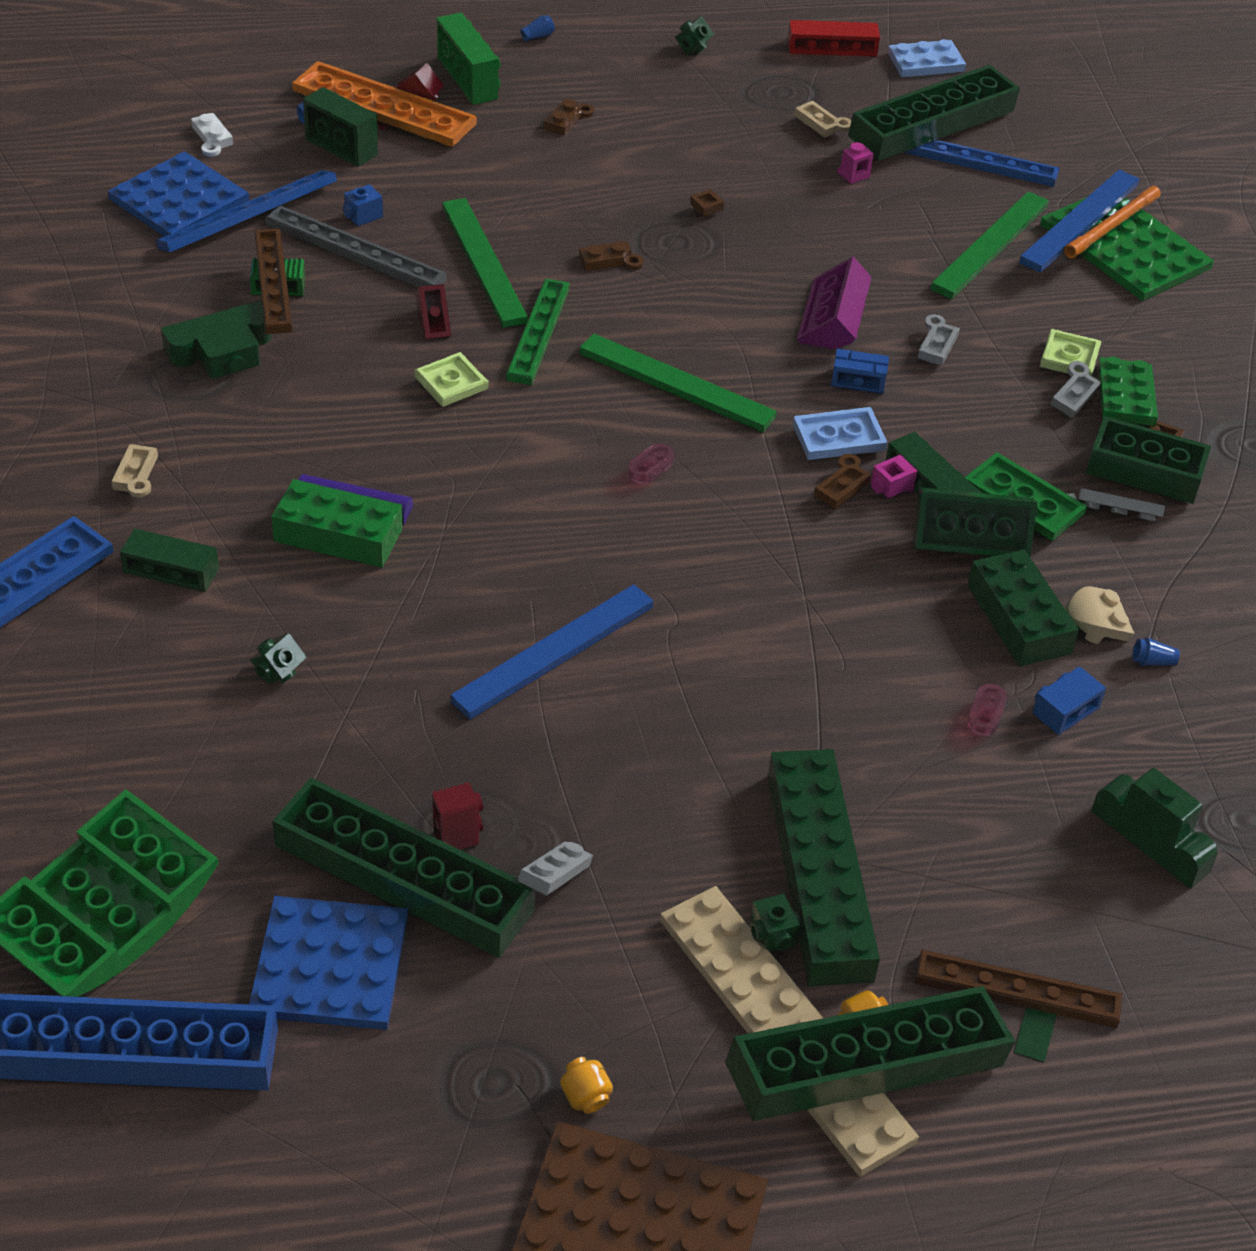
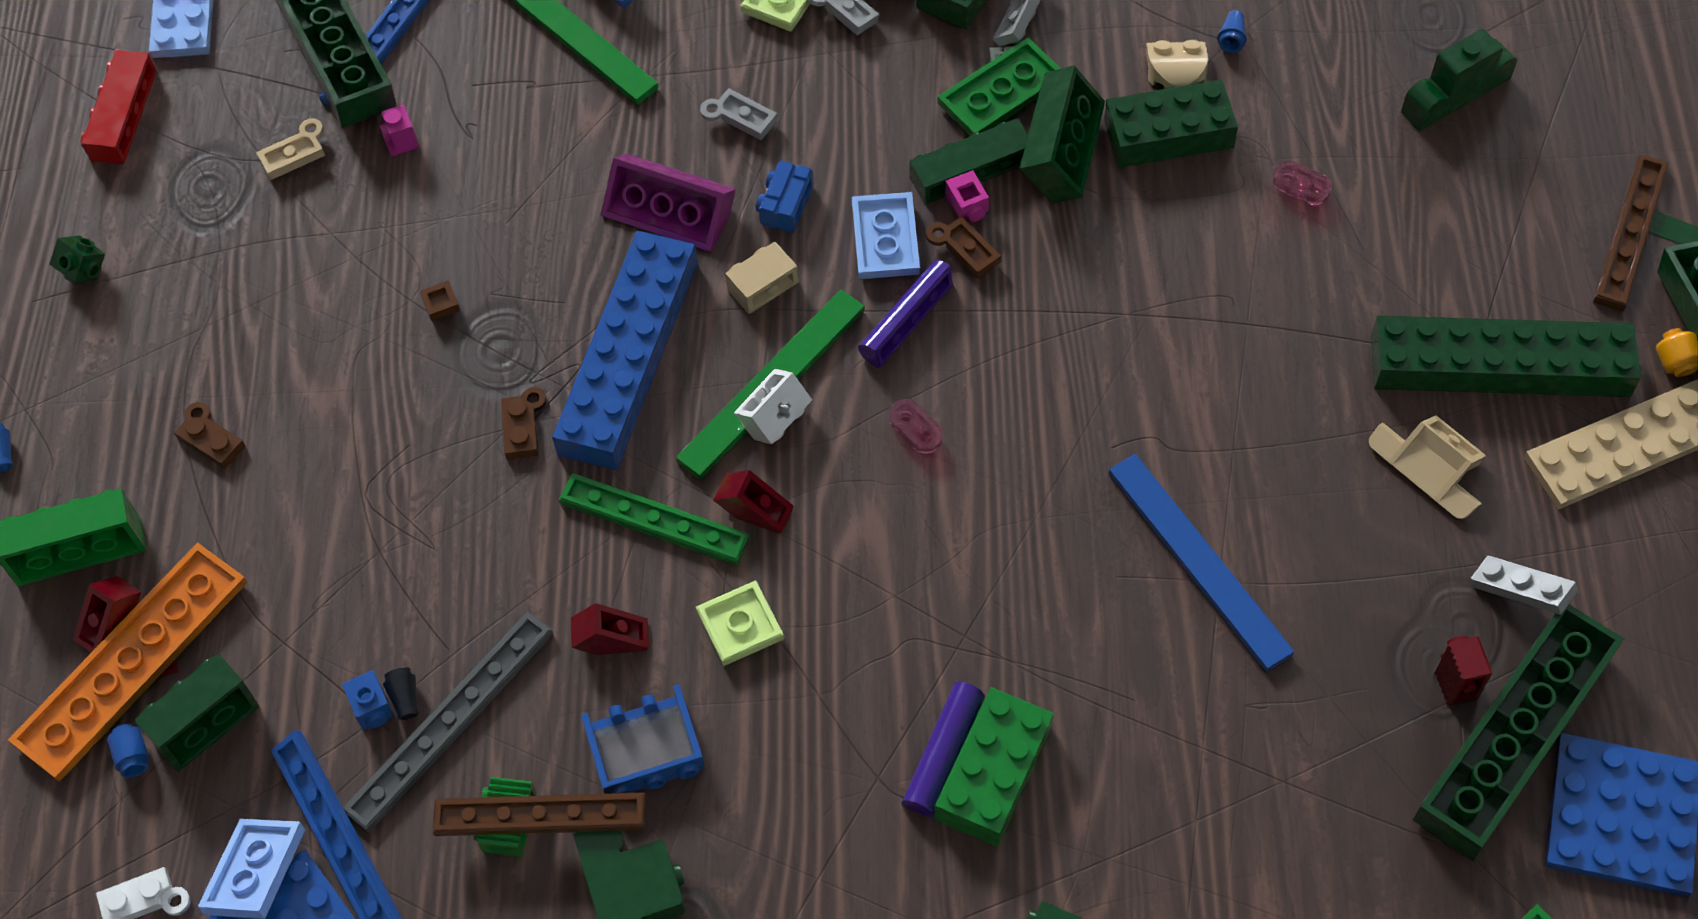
camera: 75 degrees left, 15 degrees up
dark green brick [249,633,307,684] -> none
green tile [442,198,528,328] -> none
dark green brick [750,893,802,952] -> none
blue brick [1032,666,1106,735] -> none
none -> light blue plate [198,819,305,919]
none -> black cone [383,667,419,720]
none -> blue brick [552,231,698,471]
none -> window [581,684,705,794]
none -> dark red slope [713,470,794,533]
none -> tan brick [725,242,798,314]
none -> white brick [734,369,812,444]
none -> dark purple brick [858,260,953,369]
none -> tan plate [1369,415,1486,520]

